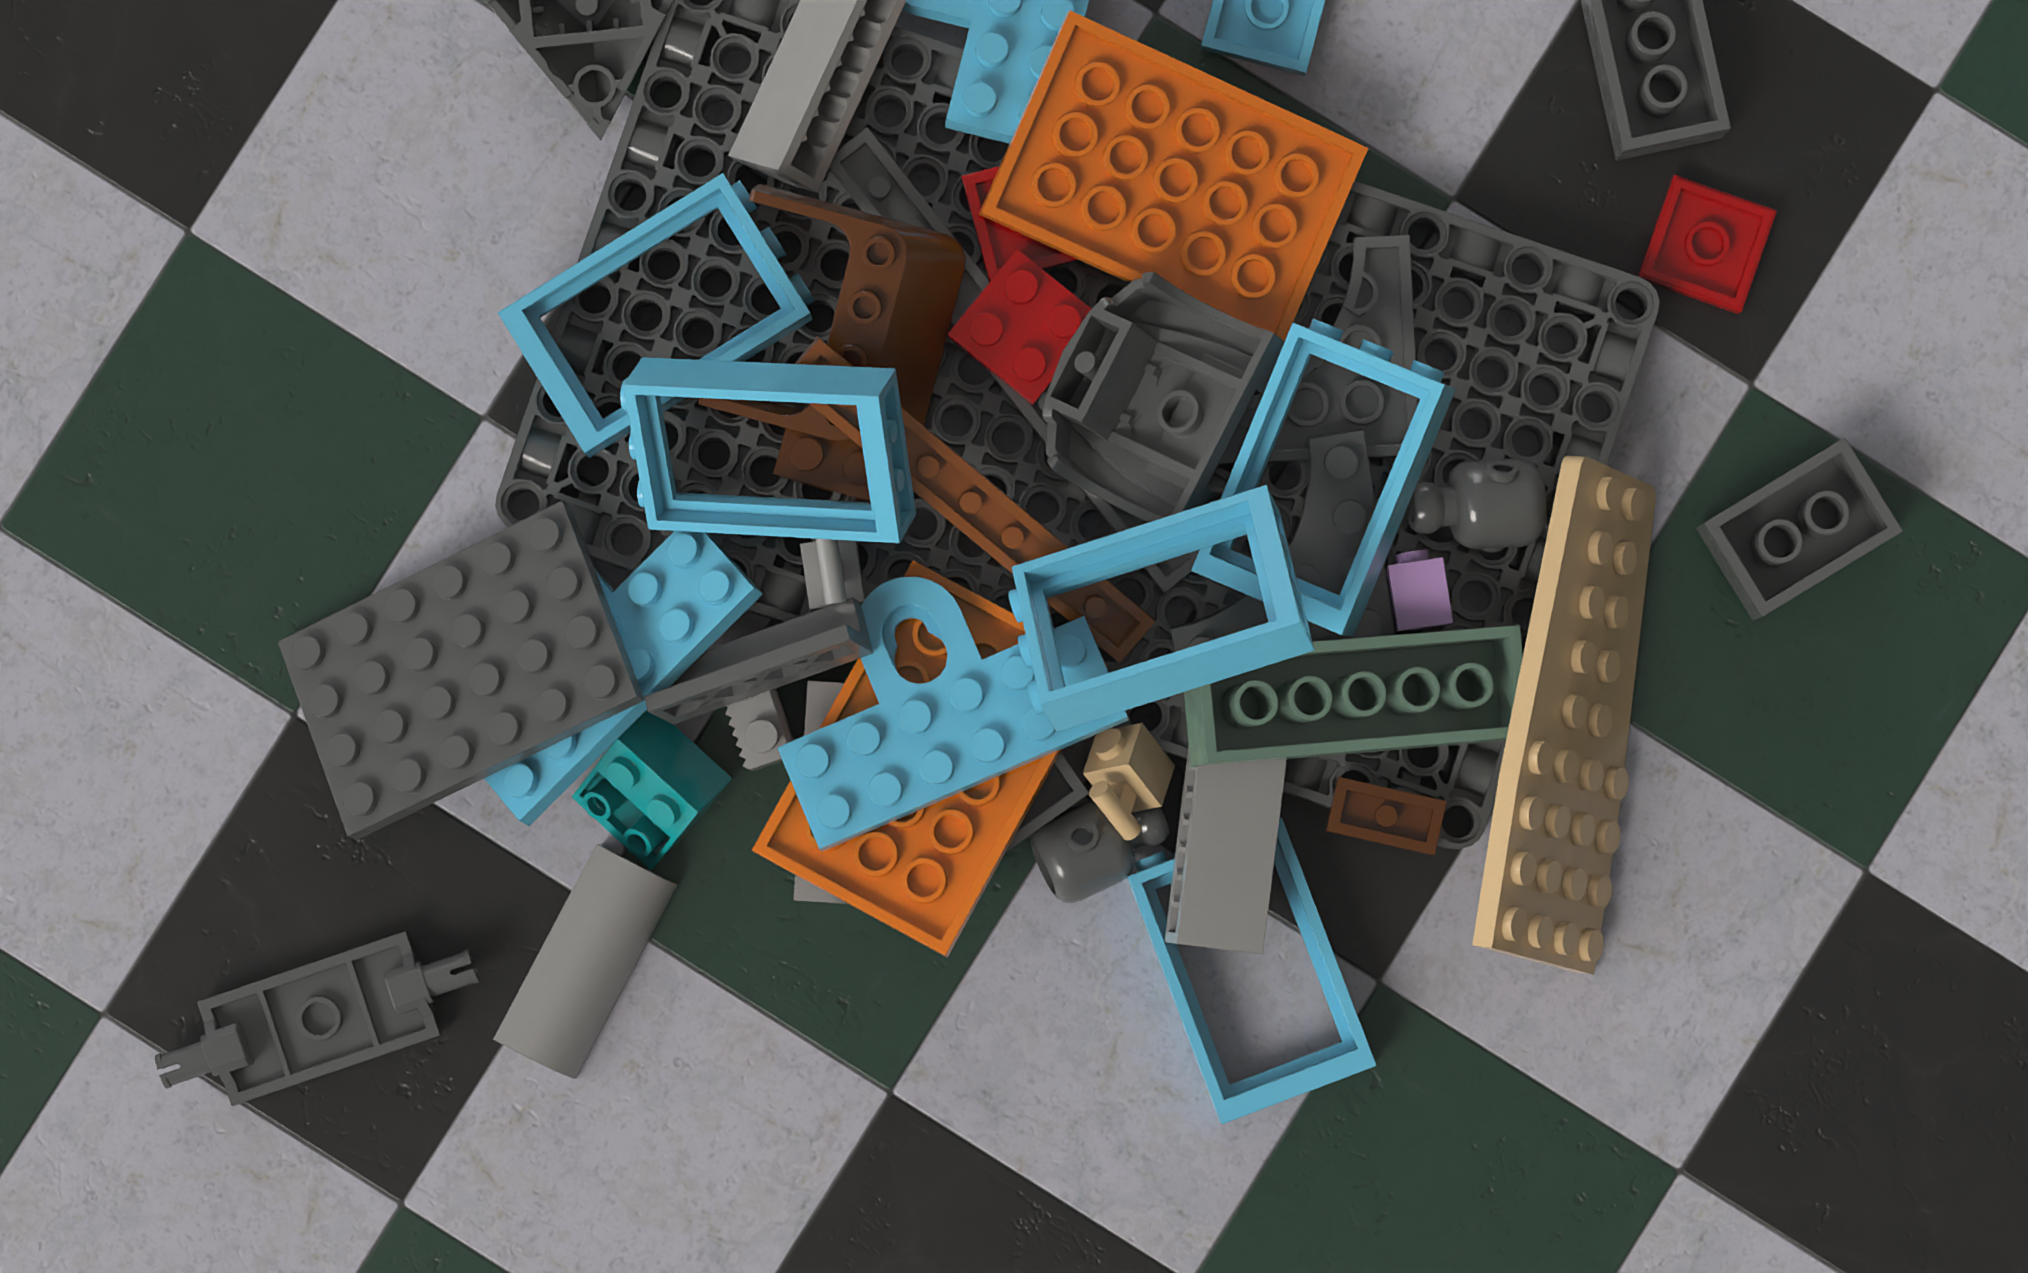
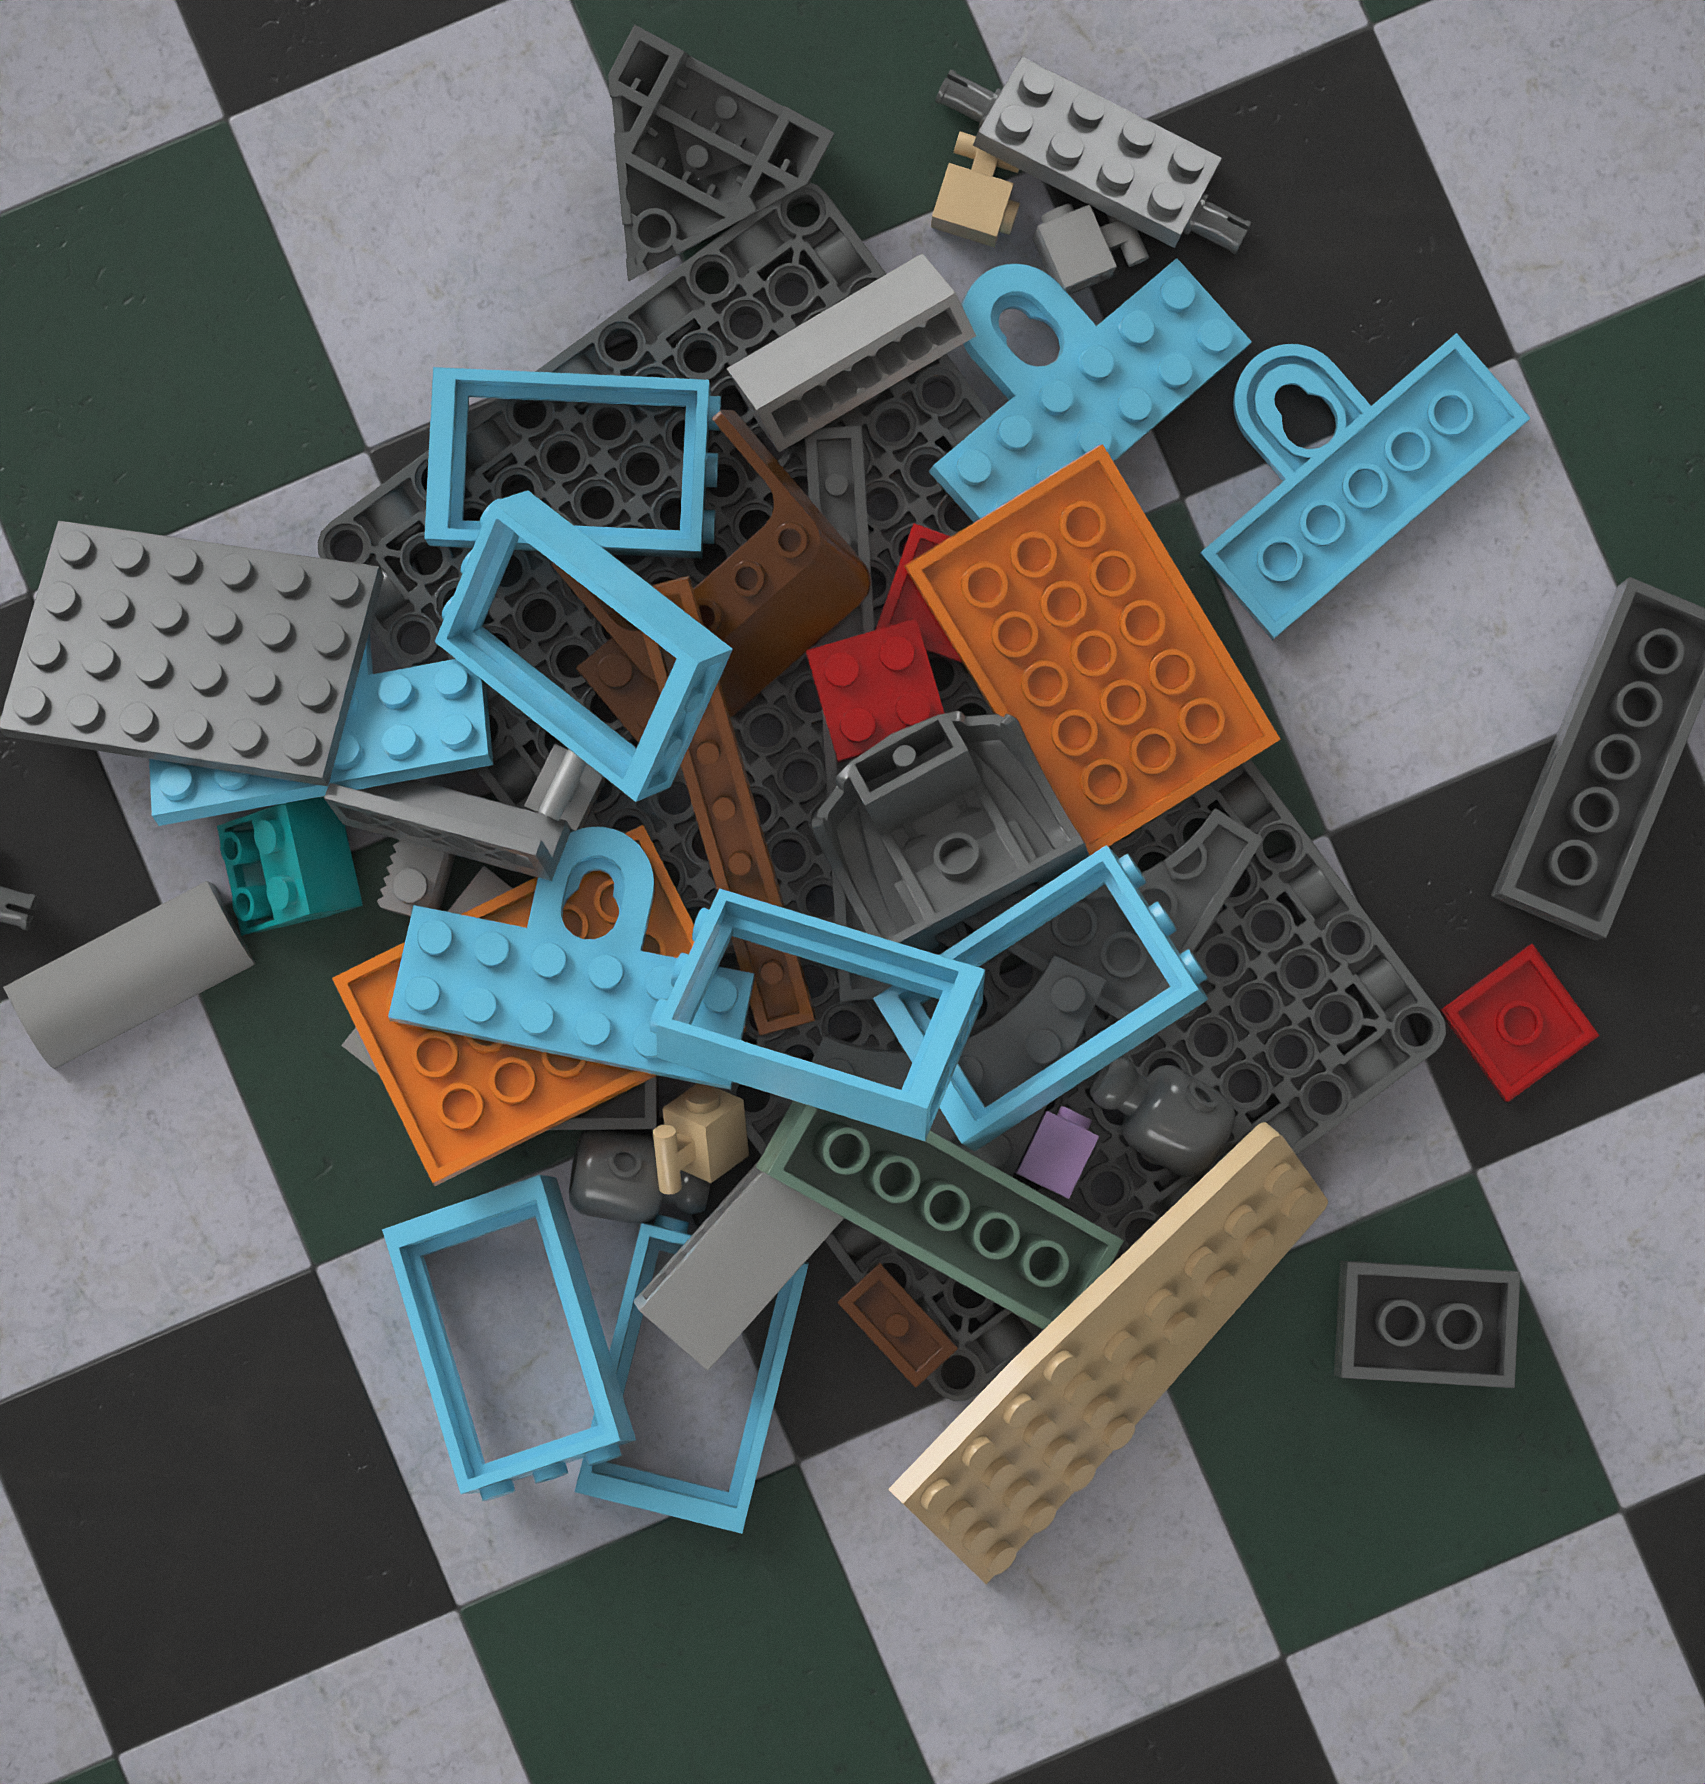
camera: 30 degrees right, 0 degrees up
none -> medium azure door [382,1175,636,1501]

